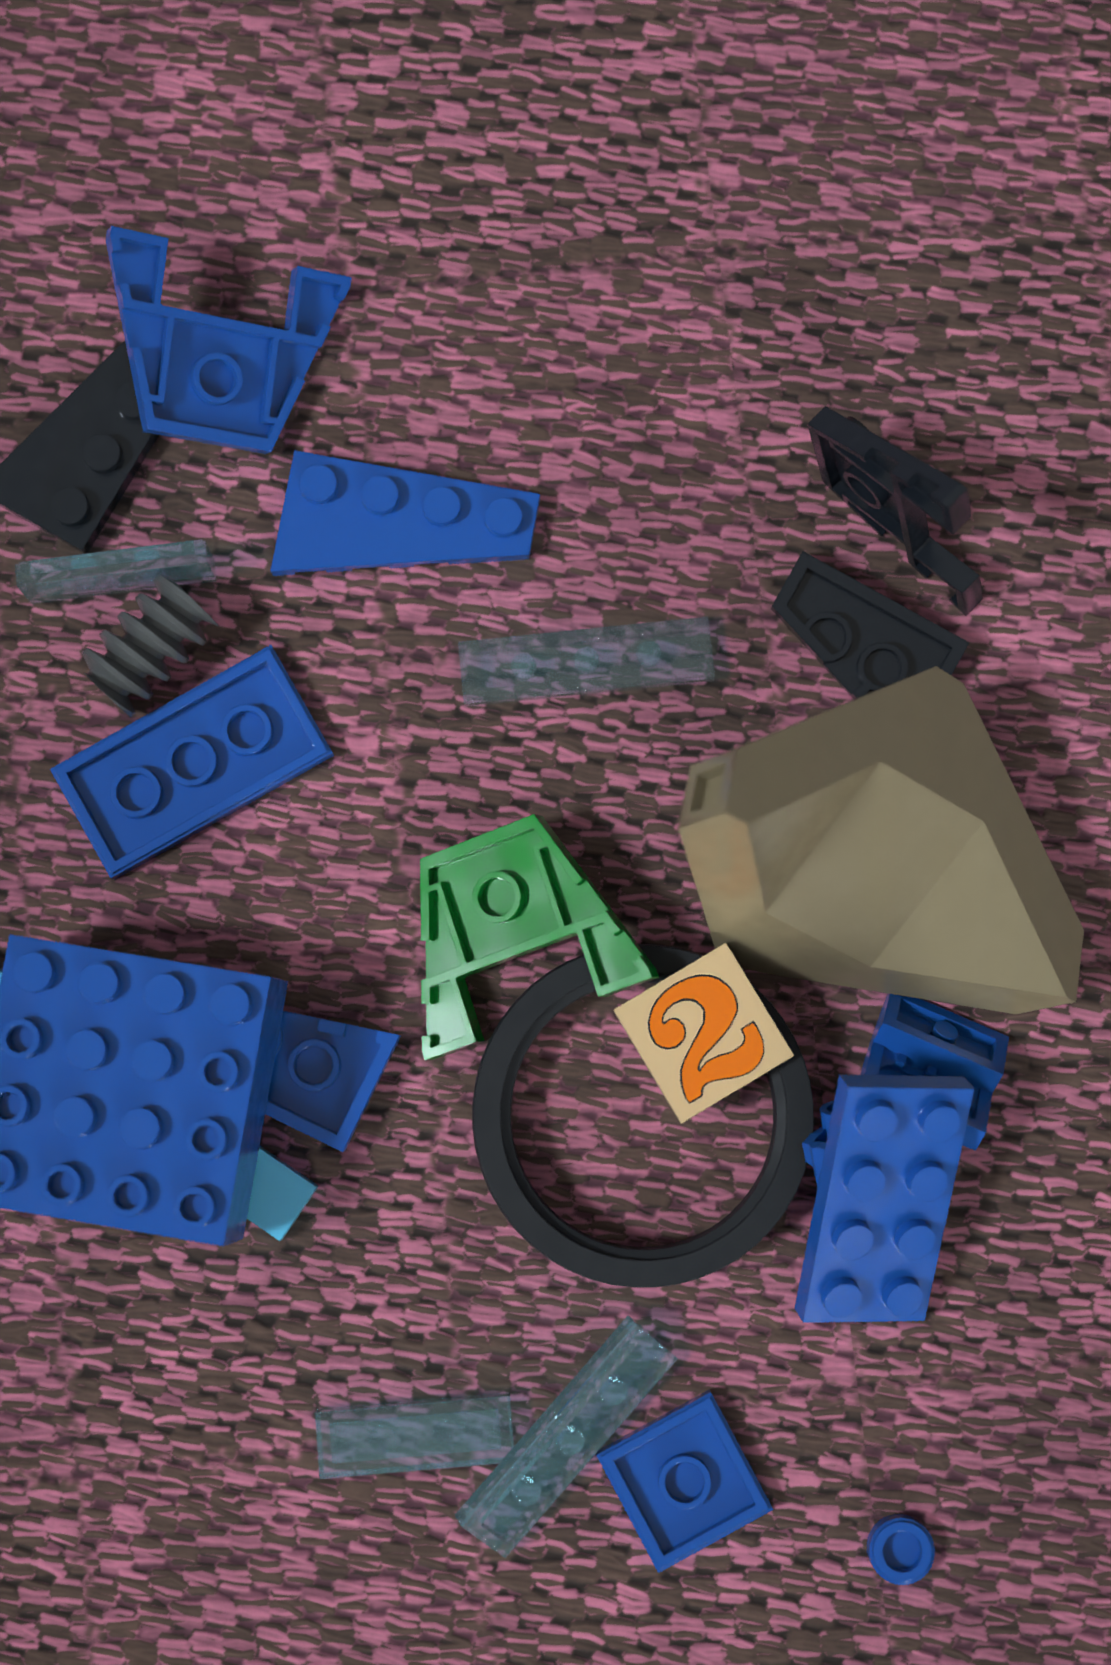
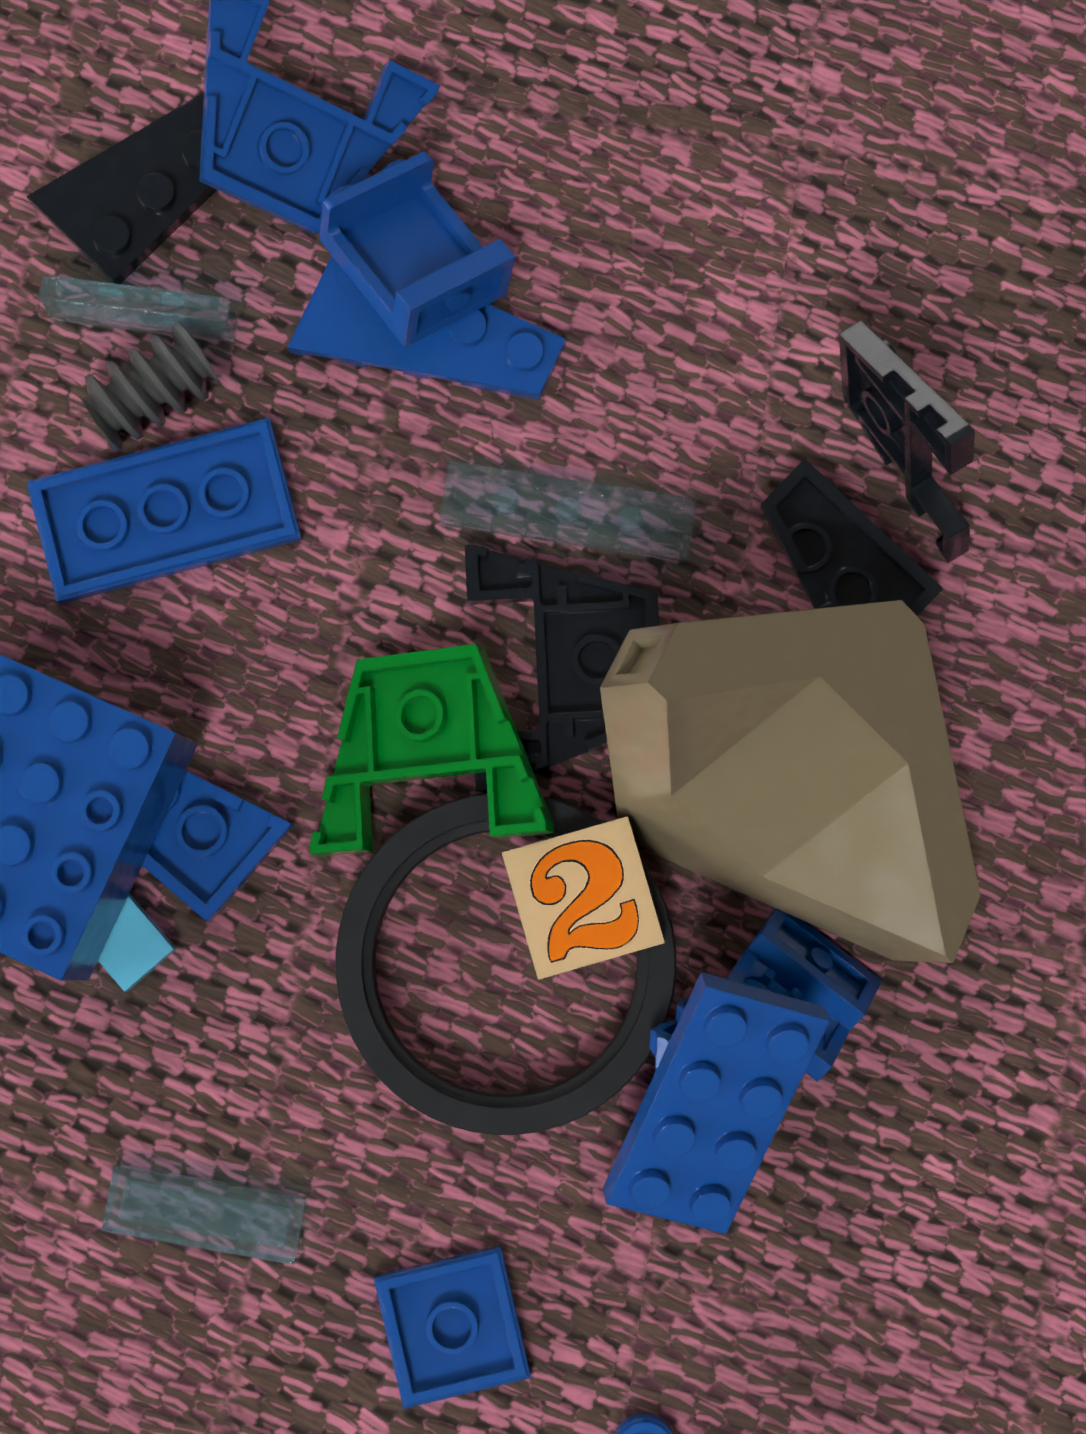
camera: 15 degrees right, 0 degrees up
clear light blue tile [454,1315,678,1558] -> none
none -> blue panel [319,151,515,347]
none -> black wing [465,544,660,792]

